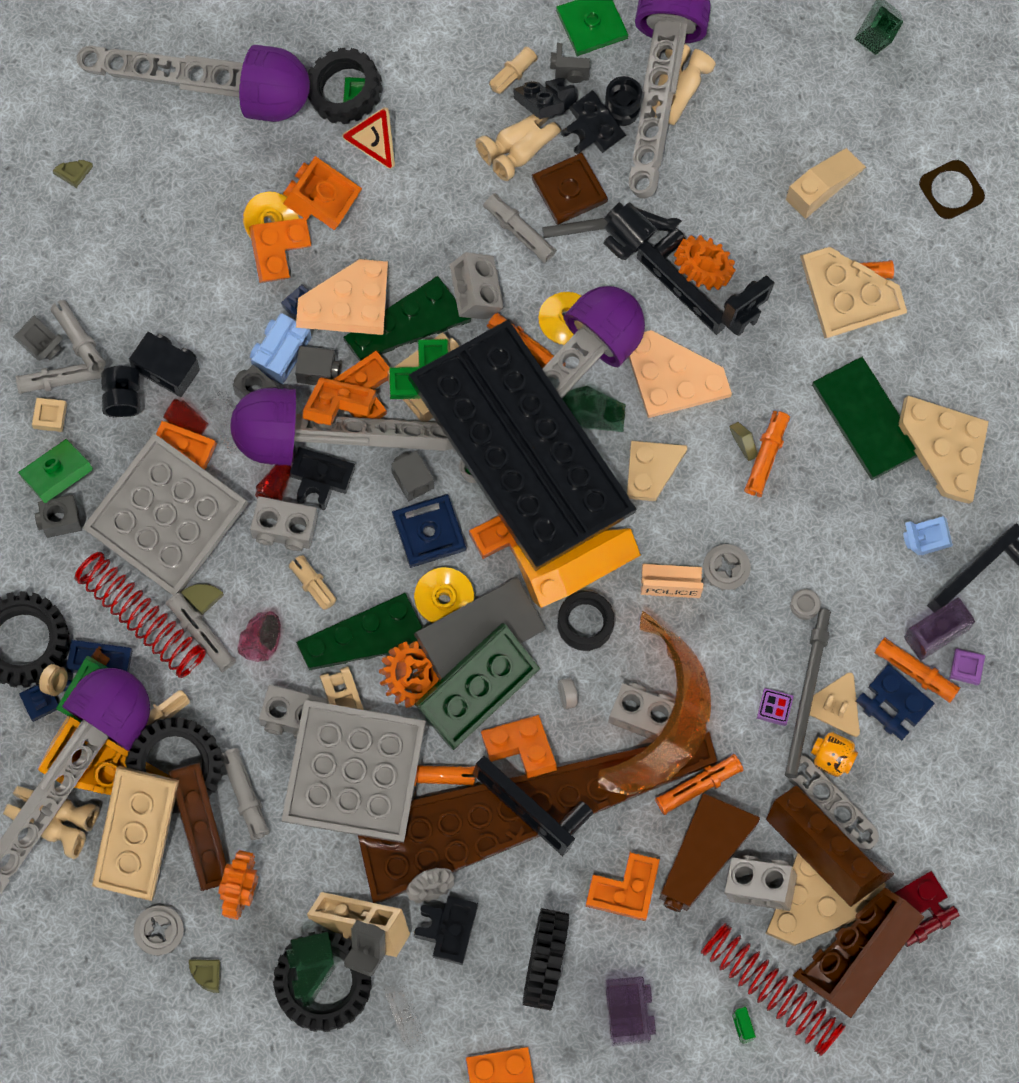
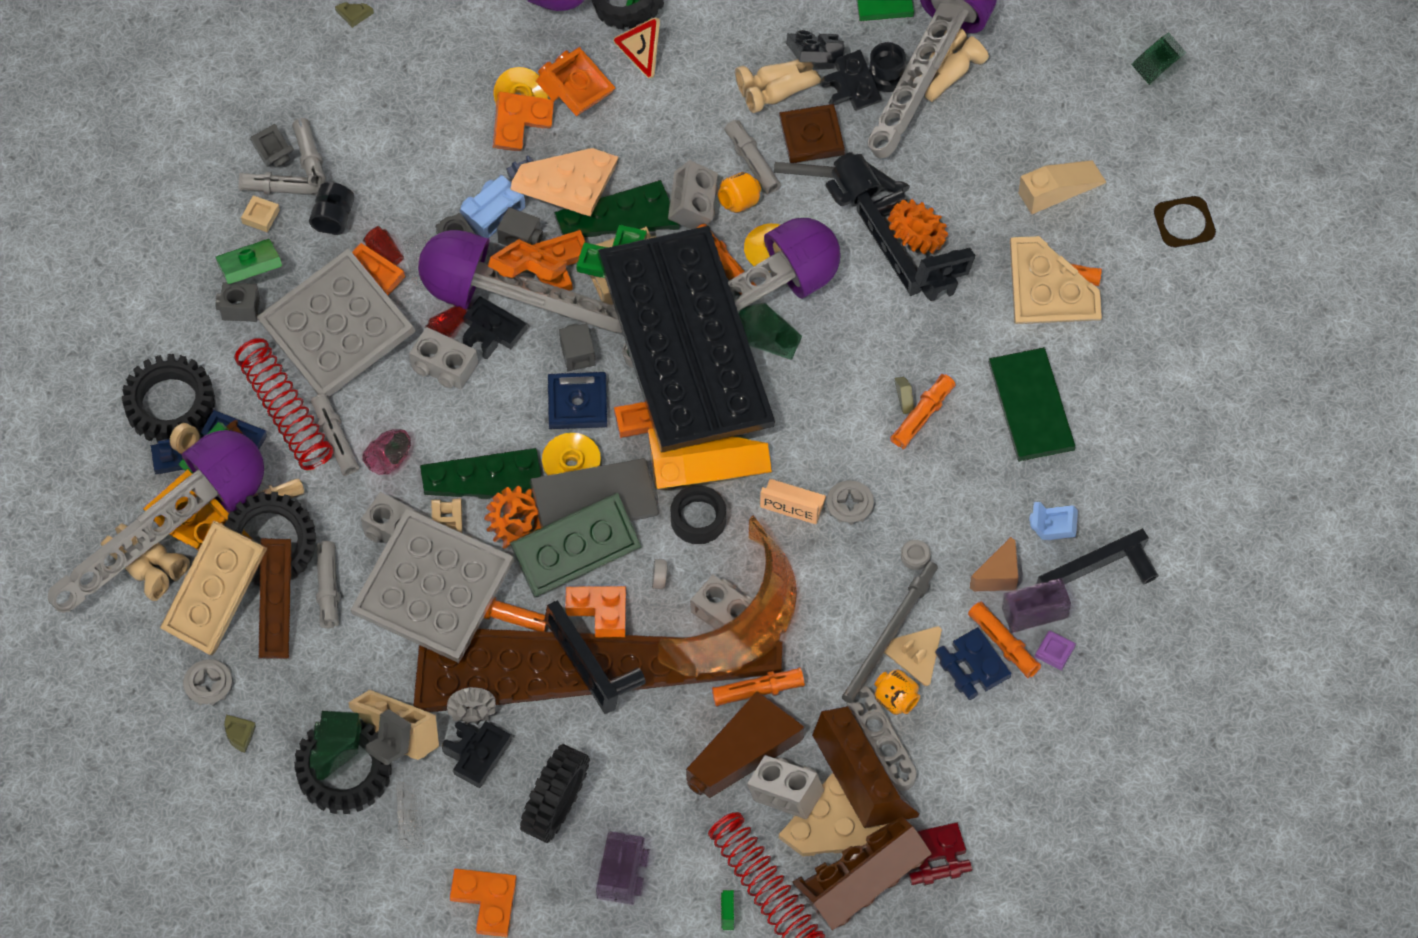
camera: 20 degrees right, 10 degrees down
black brick [129,332,200,397] -> none
olive tile [181,584,224,615] -> none
orange gear [218,850,259,920] -> none
tan axle [289,555,336,610] -> none
tan axle [489,47,538,94] -> none
dark grey bracket [550,43,590,83] -> none
orange plate [585,852,660,921] -> none
tan wing [627,441,687,501] -> none
light nougat plate [629,330,732,418] -> none
medium lavender tile [756,688,794,726] -> none
tan plate [898,396,989,504] -> none
none -> light orange head [718,172,761,213]
none -> medium nougat slope [970,537,1018,592]

